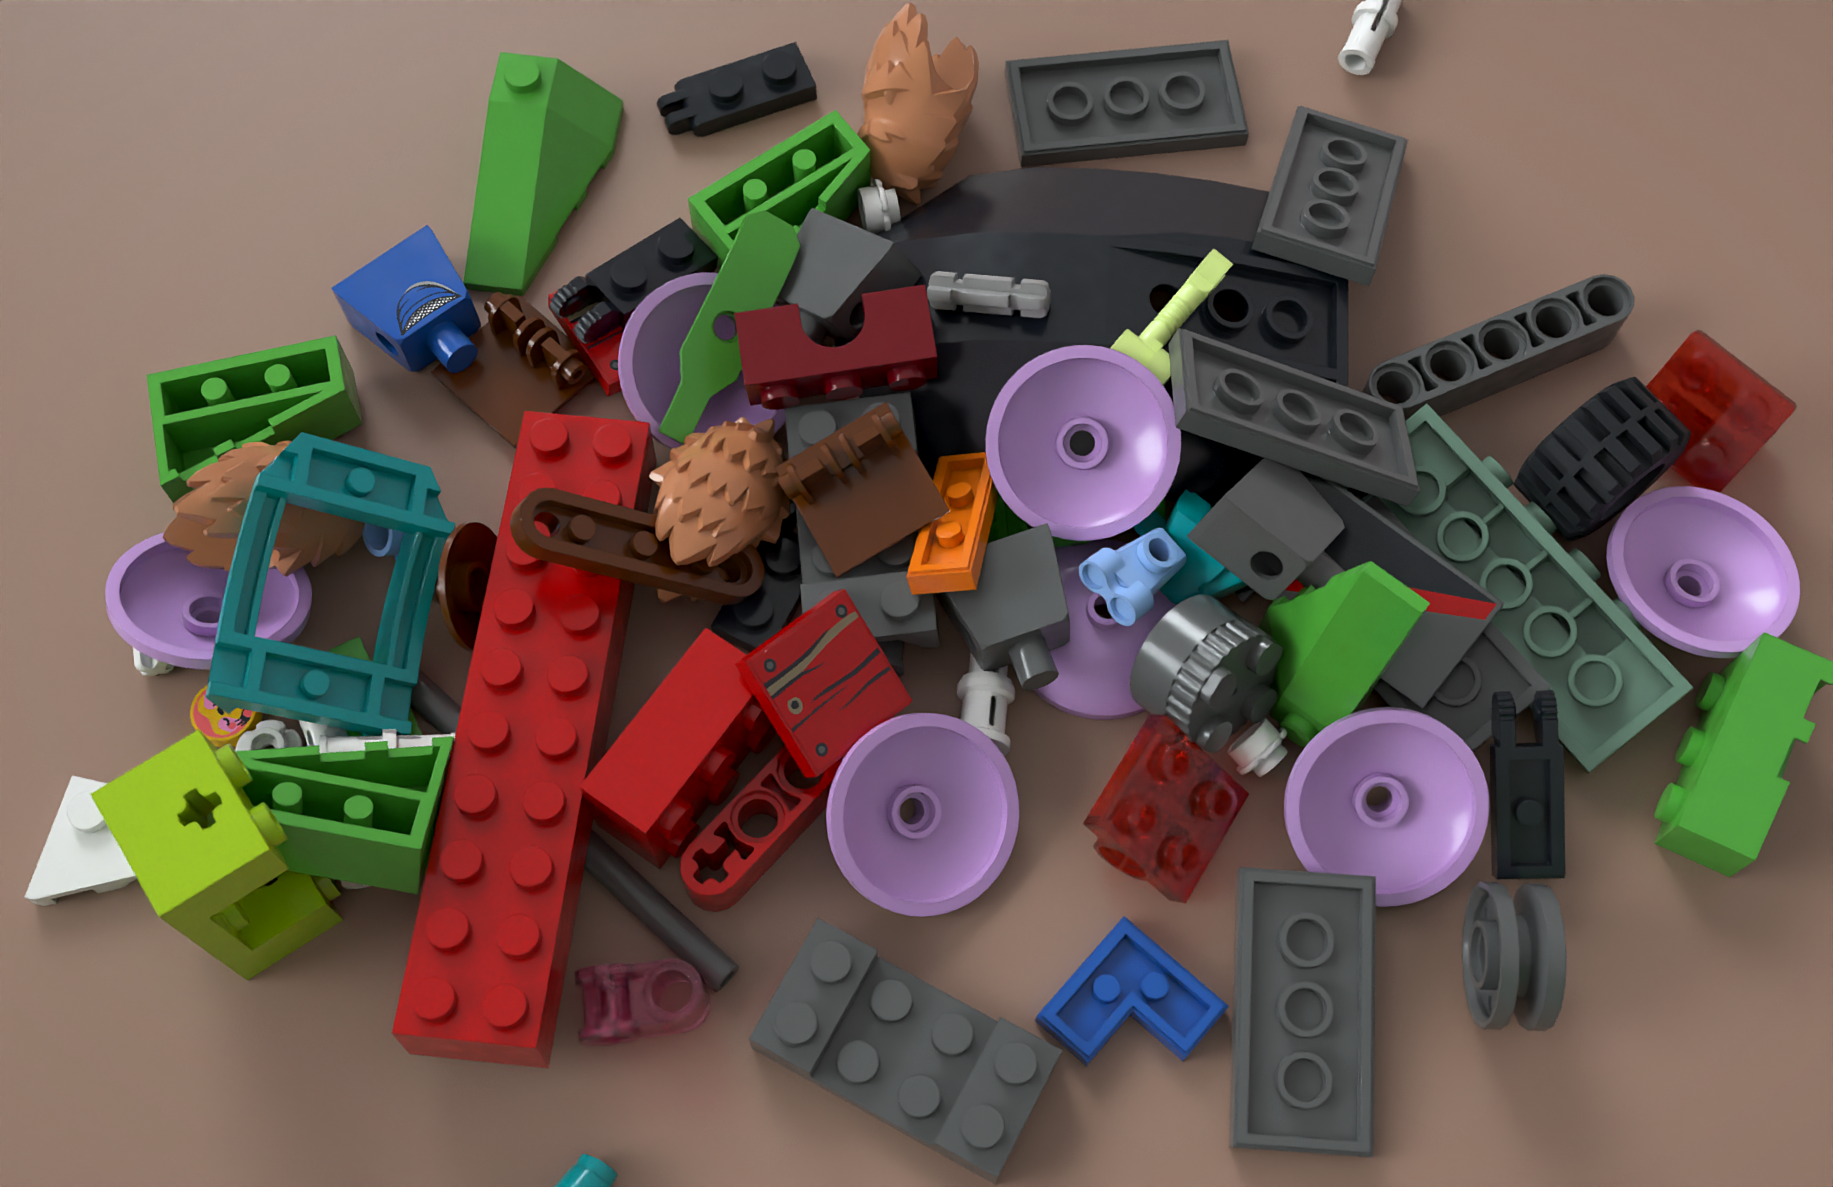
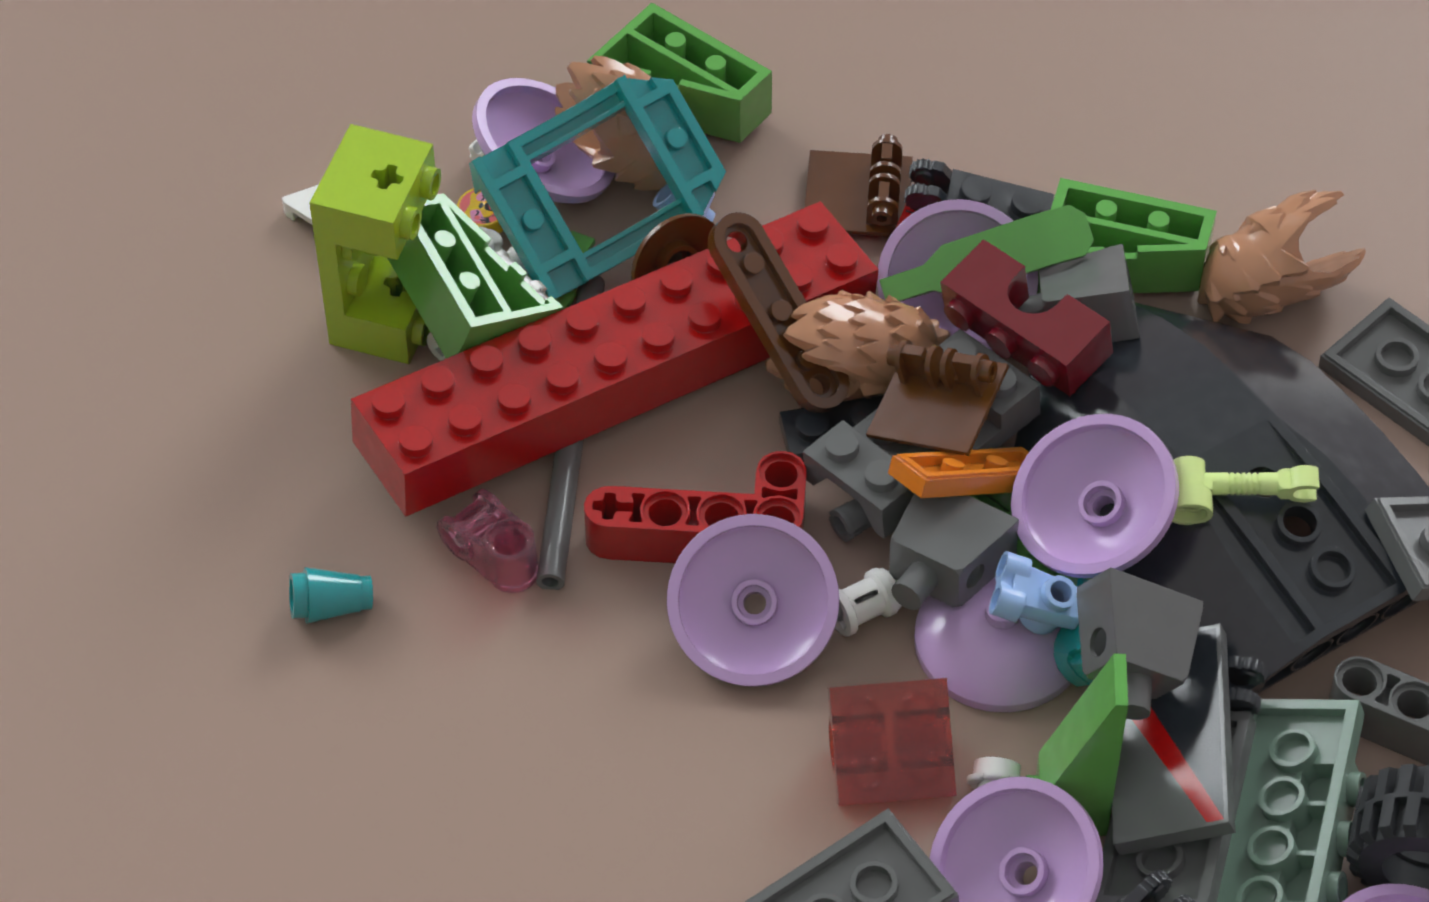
camera: 55 degrees right, 15 degrees down
blue torso [331,225,481,373] -> none
bright green wedge [463,52,624,296] -> none
red brick [579,628,776,870] -> none
black hinge [657,42,817,137] -> none
red tile [735,589,913,778] -> none
dark grey piece [749,918,1062,1184] -> none
white plate [857,179,901,234] -> none
light grey axle [927,271,1051,318] -> none
blue tile [1035,916,1229,1067] -> none
dark grey piece [1130,594,1283,753] -> none
dark grey tile [1168,328,1420,507] -> none

